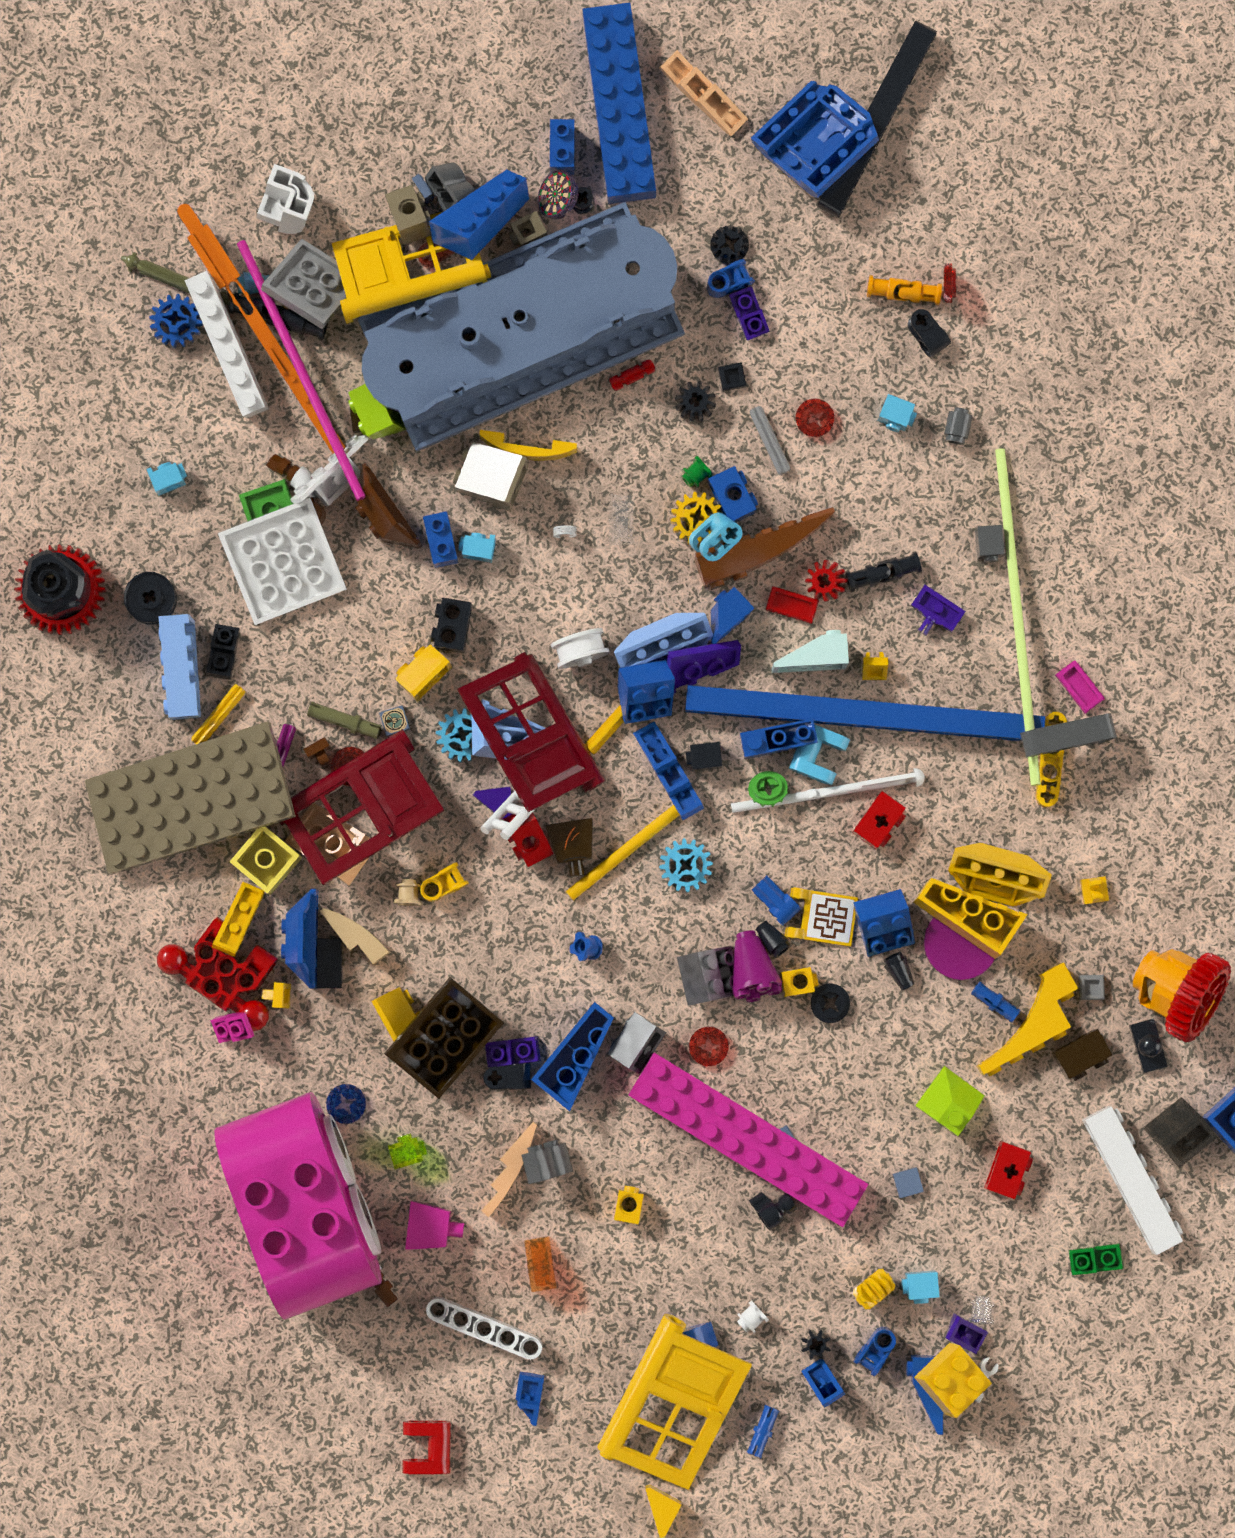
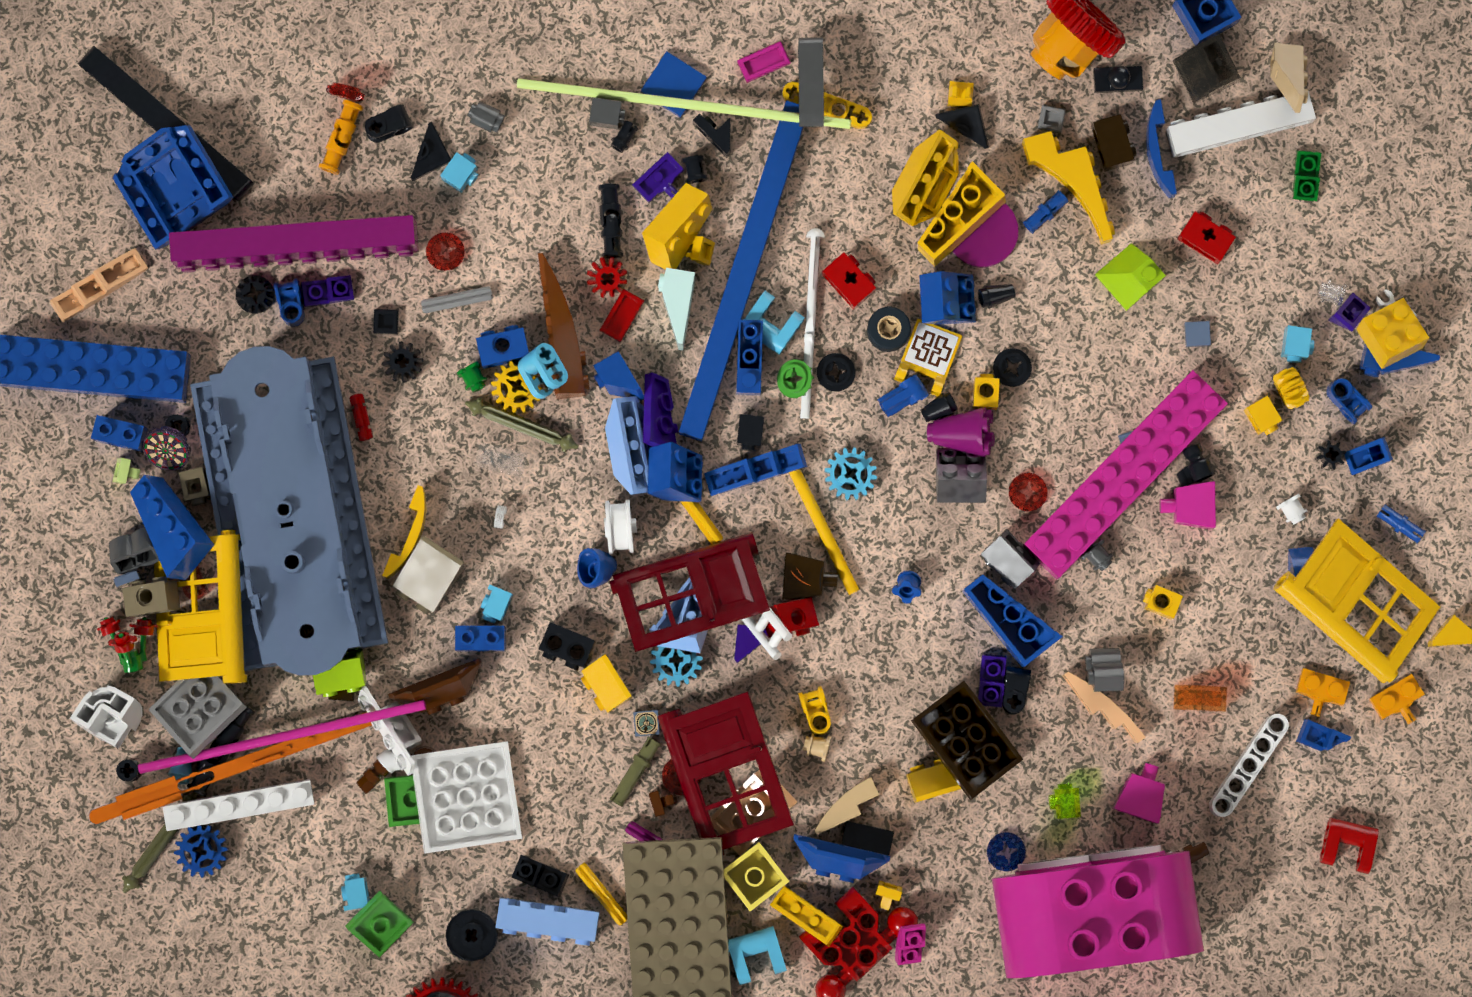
camera: 80 degrees left, 0 degrees up
none -> red plant [97,617,158,673]
none -> yellowish green tile [112,458,140,484]
none -> black bush [116,759,142,782]
none -> magenta brick [169,215,419,273]
none -> bright green tile [345,891,414,958]
none -> black tile [410,121,451,182]
none -> olive wheel [465,397,579,452]
none -> blue hat [577,548,617,589]
none -> black pin [611,121,638,153]
none -> blue tile [640,51,707,118]
none -> yellow wedge [642,183,713,270]
none -> black bush [682,155,707,184]
none -> black slope [693,113,730,158]
none -> medium azure connector [729,926,787,985]
none -> black gear [817,353,855,392]
none -> black wheel [867,306,911,352]
none -> black tile [935,104,989,149]
none -> dark grey brick [1080,539,1113,571]
none -> blue slope [1146,99,1177,198]
none -> dark pink torso [1159,481,1216,530]
none -> yellow brick [1244,395,1283,436]
none -> tan slope [1270,43,1308,113]
none -> light orange plate [1295,668,1350,717]
none -> light orange plate [1369,674,1425,725]

